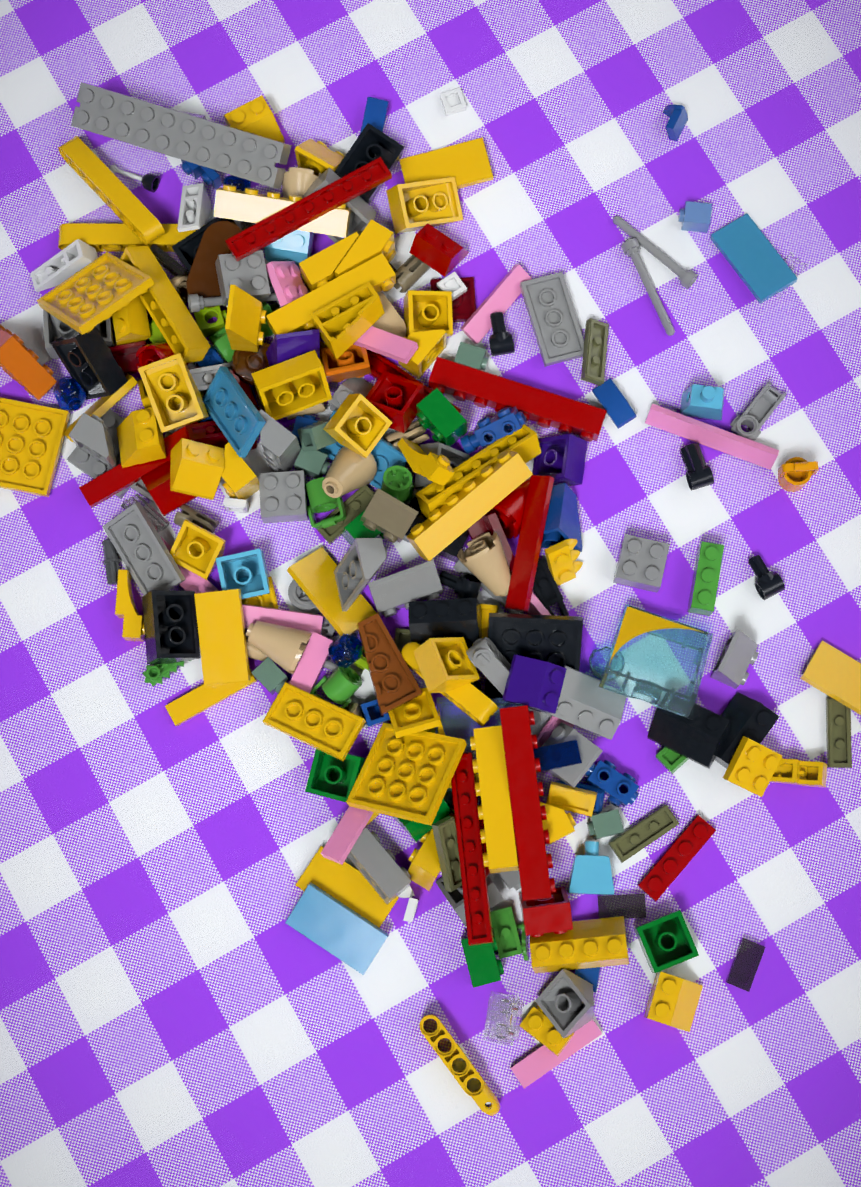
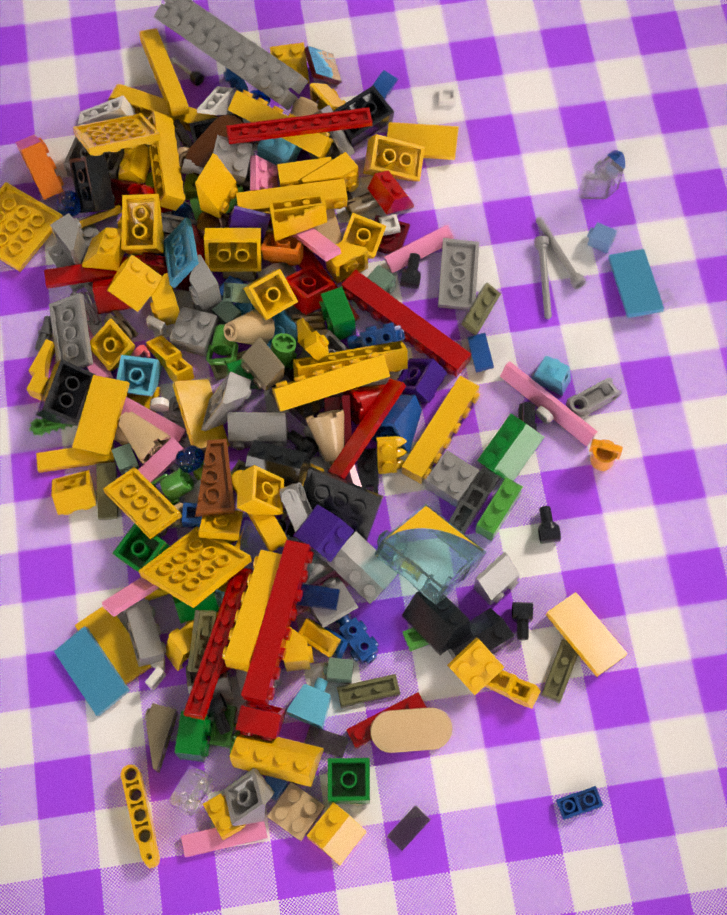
camera: 20 degrees right, 10 degrees down
none -> yellow slope [51,470,96,515]
none -> olive tile [96,462,118,520]
none -> coral tile [131,344,151,358]
none -> dark tan slope [145,703,178,773]
none -> yellow slope [146,335,194,382]
none -> white tile [150,397,170,412]
none -> black axle [206,692,231,735]
none -> tan plate [267,782,325,841]
none -> tile [304,46,342,85]
none -> tan tile [370,707,452,753]
none -> yellow brick [402,376,480,484]
none -> dark grey slope [442,467,500,543]
none -> slope [477,413,545,481]
none -> black axle [512,602,533,641]
none -> white tile [535,406,554,424]
none -> clear slope [578,156,624,199]

